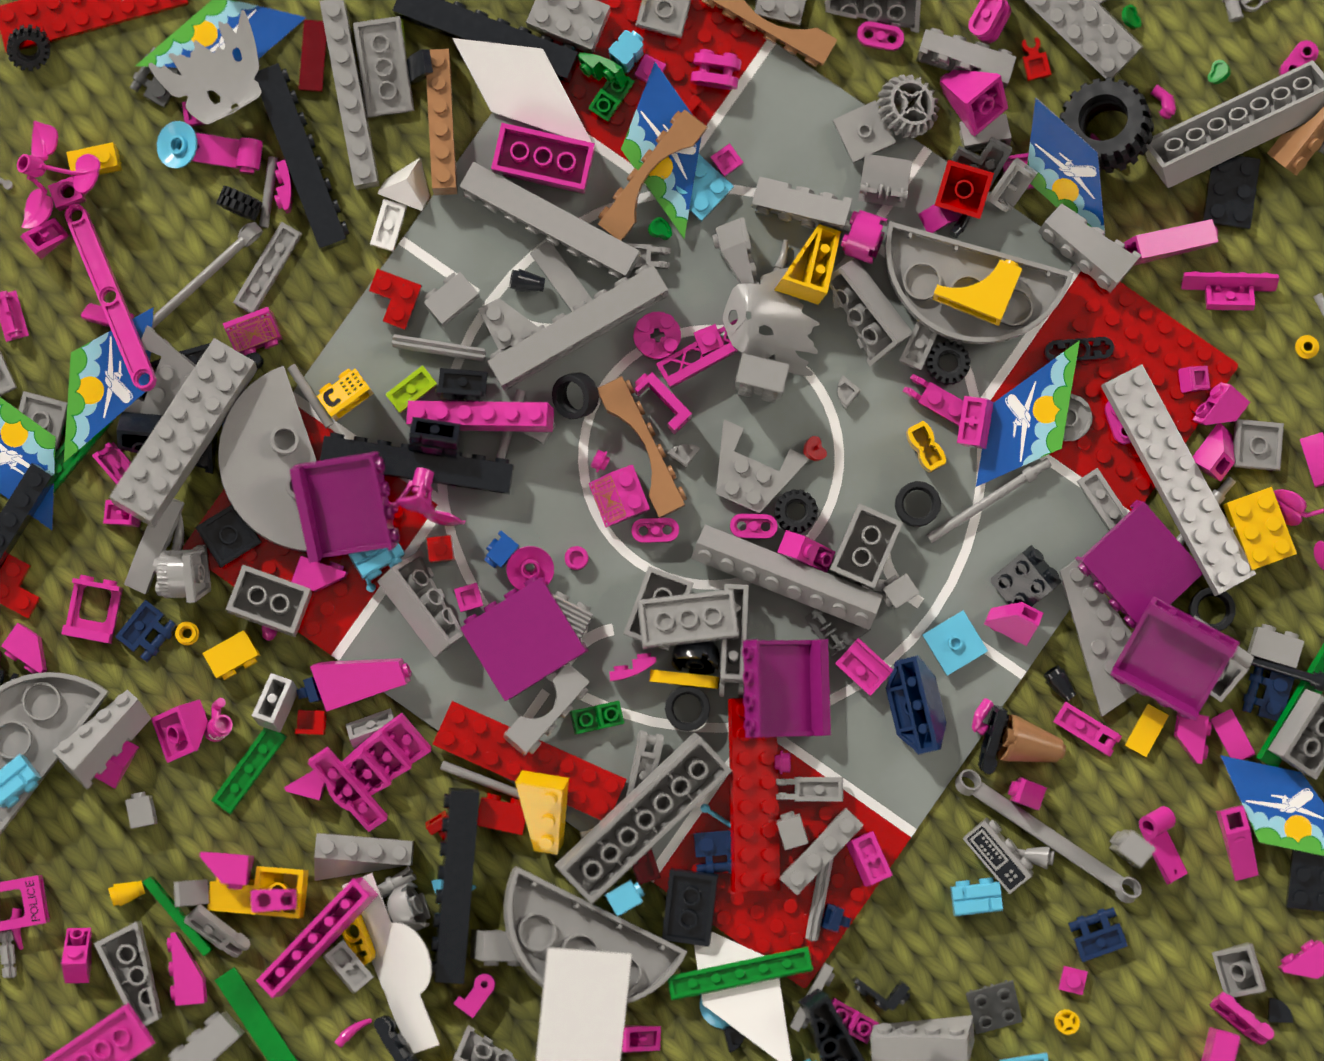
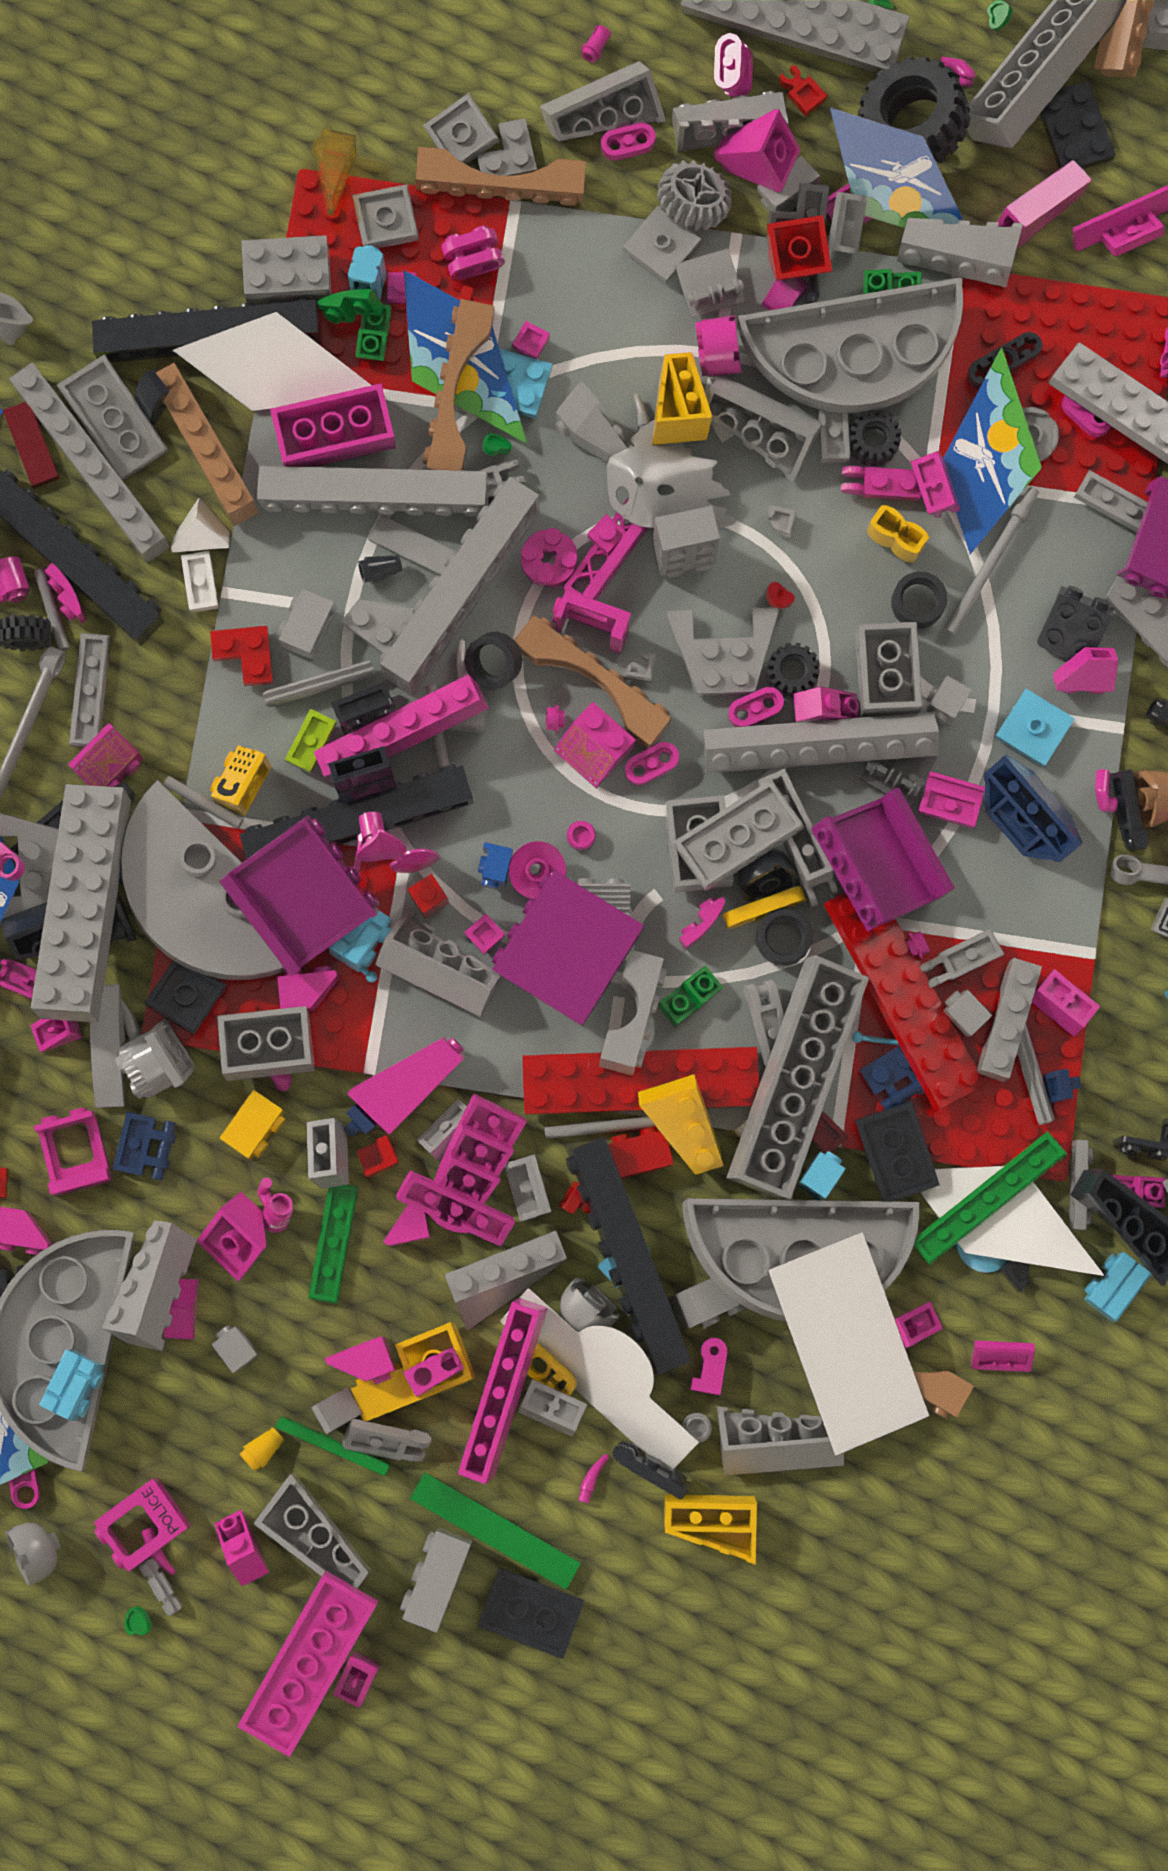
camera: 30 degrees left, 5 degrees down
dark pink slope [167,932,208,1006] -> none
yellow plate [175,622,199,646] -> none
light grey pin [377,866,417,899] -> none
light grey wedge [751,176,852,233] -> none
yellow arch [932,260,1022,326] -> none
dark pink slope [1178,366,1210,393] -> none
none -> white helmet [456,639,468,679]
none -> light grey hinge [504,1154,551,1222]
none -> light grey plate [682,1413,712,1443]
none -> green slope [863,269,923,294]

